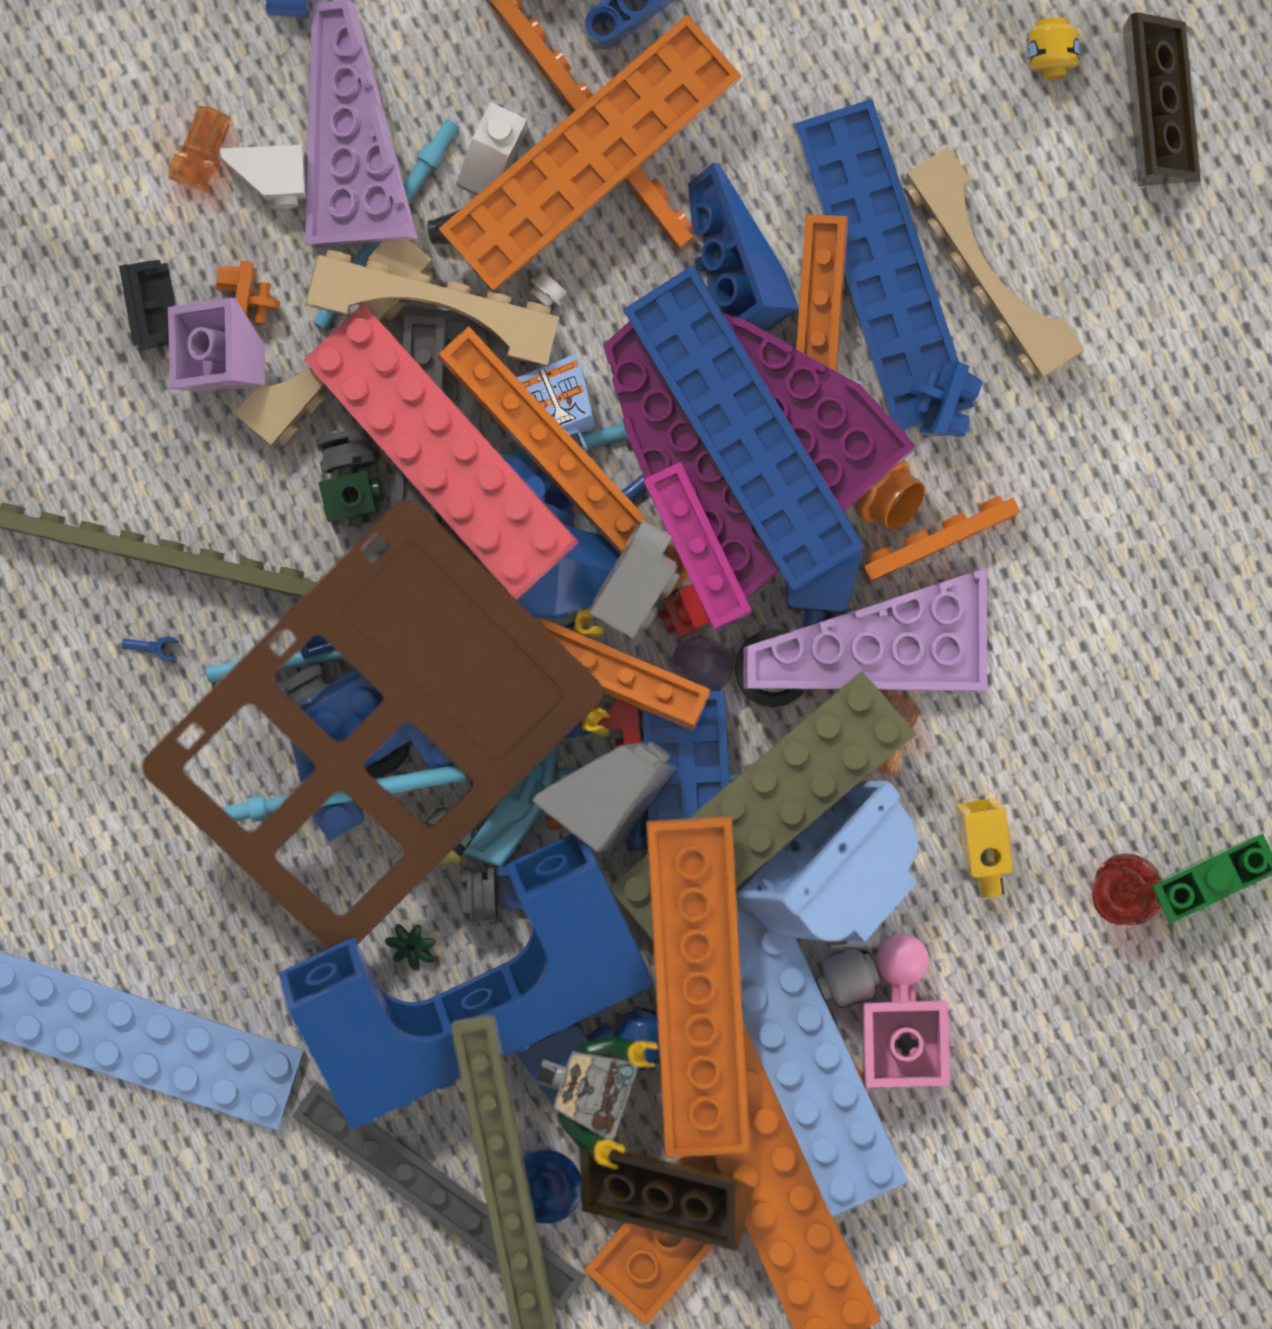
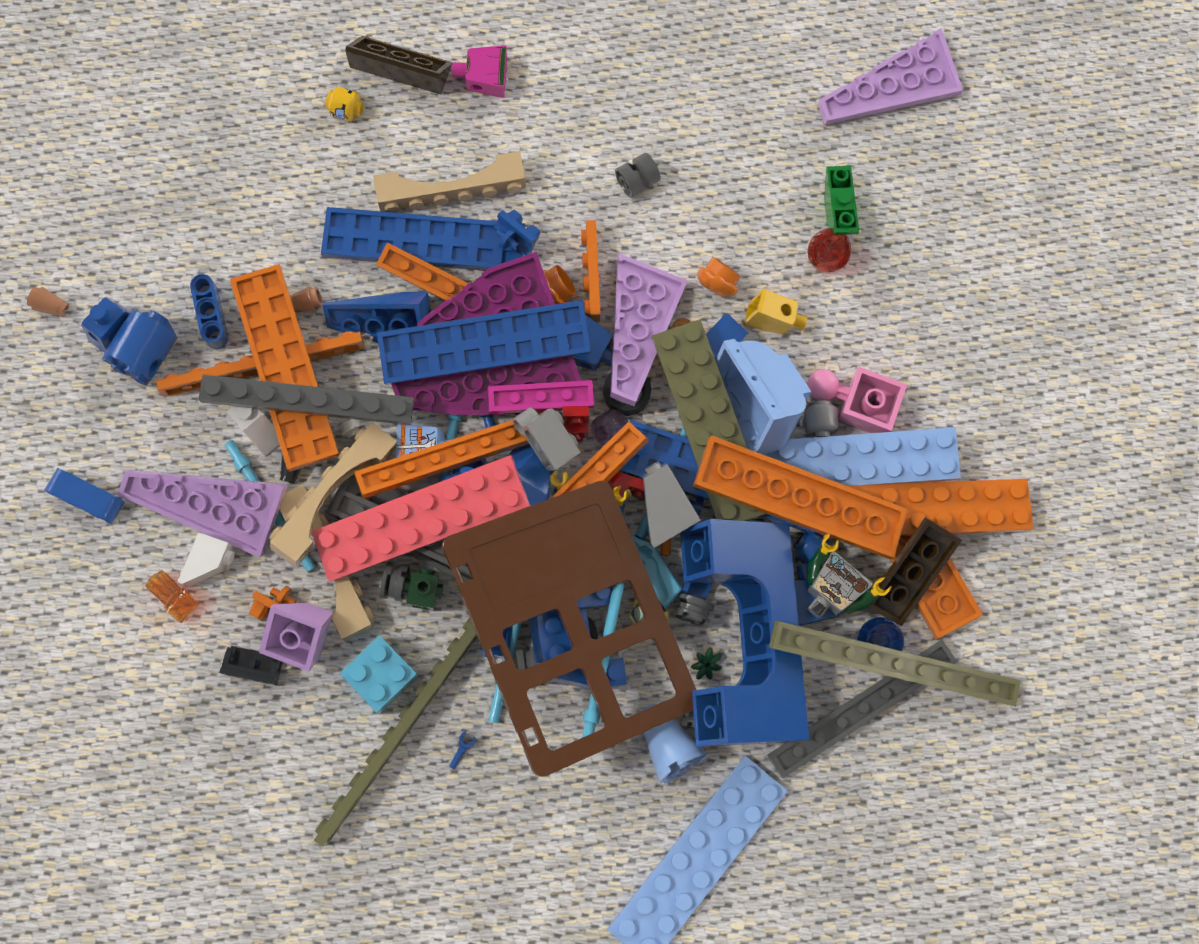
camera: 75 degrees left, 10 degrees down
none -> dark grey plate [198,374,414,425]
none -> nougat cone [290,286,323,312]
none -> medium azure brick [339,635,419,714]
none -> dark pink torso [452,45,507,98]
none -> dark grey wheel [615,153,661,197]
none -> light blue cone [643,704,707,784]
none -> orange piece [697,256,741,298]
none -> blue panel [706,313,748,360]

